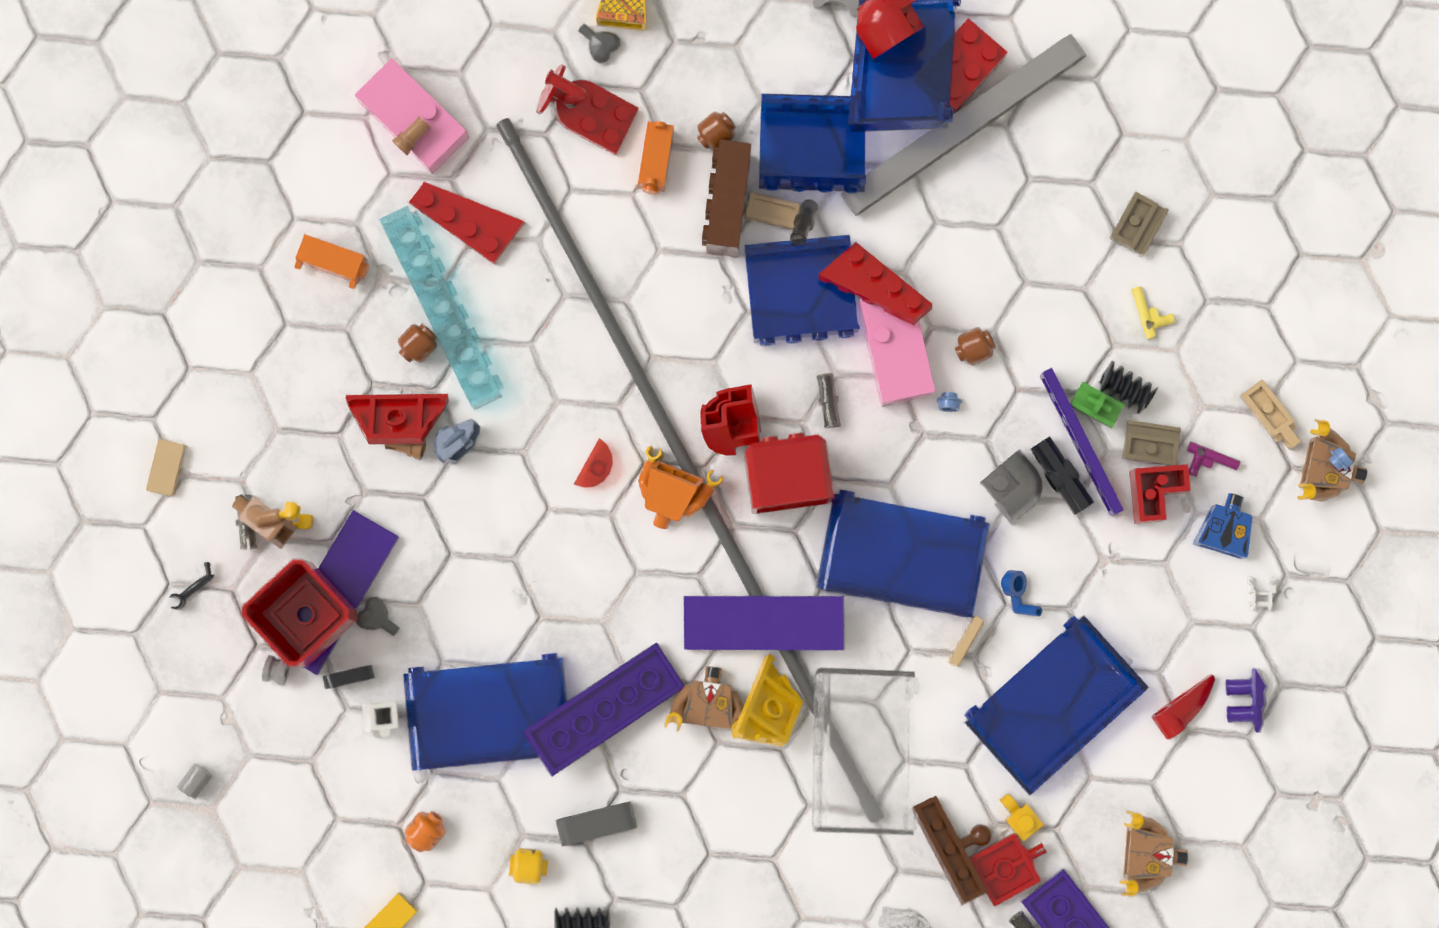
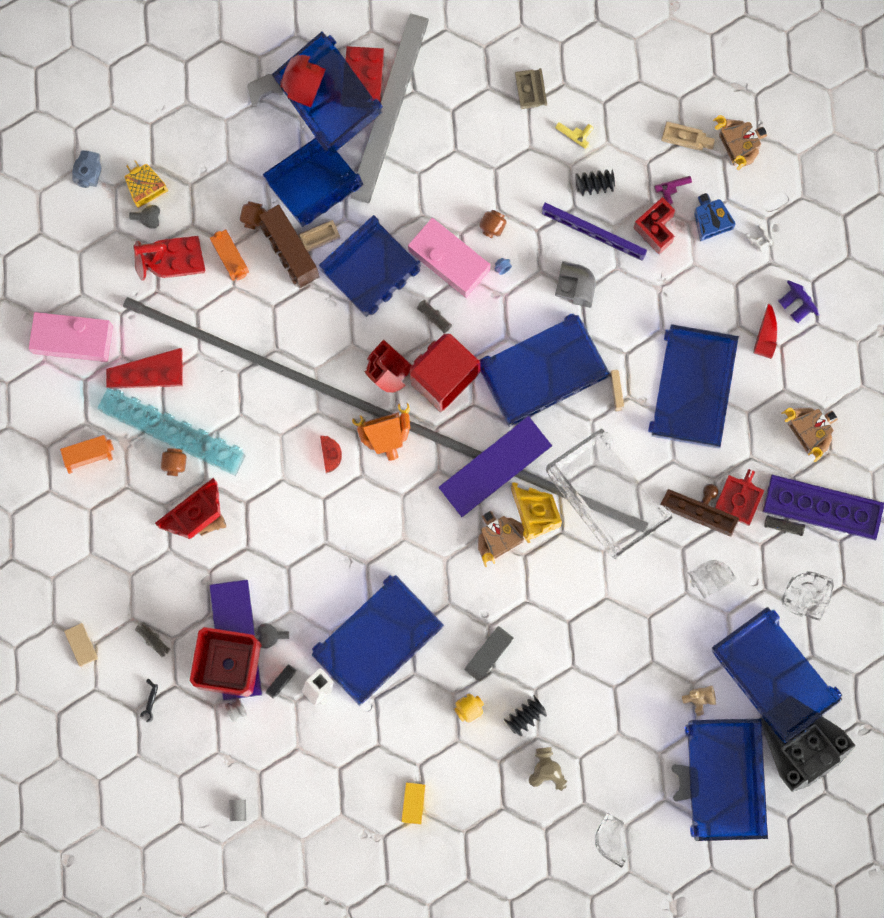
camera: 30 degrees left, 5 degrees down
medium nougat torso [232,494,313,549] -> none
medium nougat pin [392,116,431,155] -> none
orange head [405,811,445,852] -> none
sand blue hand [433,418,481,464] -> none
dark purple tile [522,642,685,777] -> none
clear smoke pin [790,199,818,246] -> none
red wing [819,242,932,326] -> none
yellow plate [999,793,1043,842] -> none
blue plate [1001,570,1042,617] -> none
black piece [1030,436,1094,515] -> none
bright green hips [1070,382,1125,428] -> none
dark tan plate [1122,420,1181,466] -> none
medium blue plate [1329,447,1353,471] -> none

